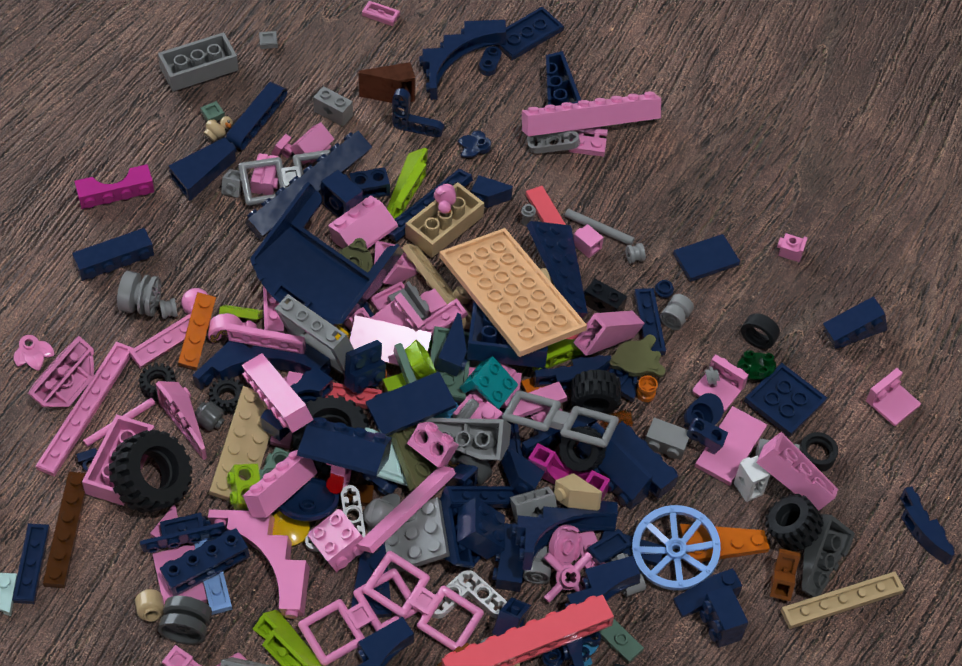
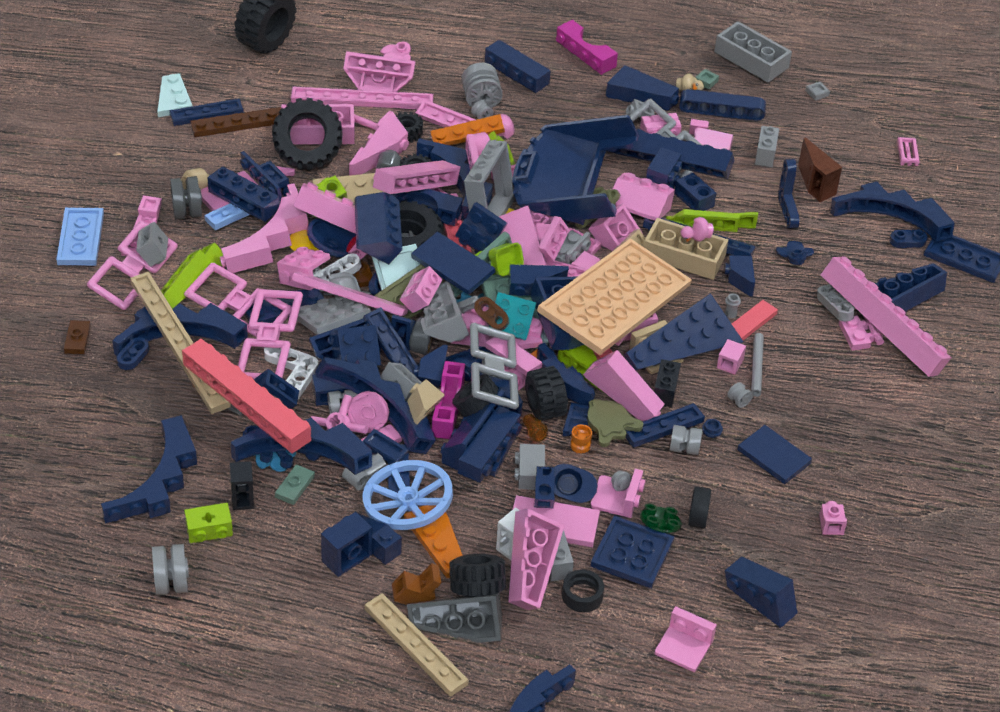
camera: 70 degrees right, 10 degrees down
none -> reddish brown plate [474,297,510,331]

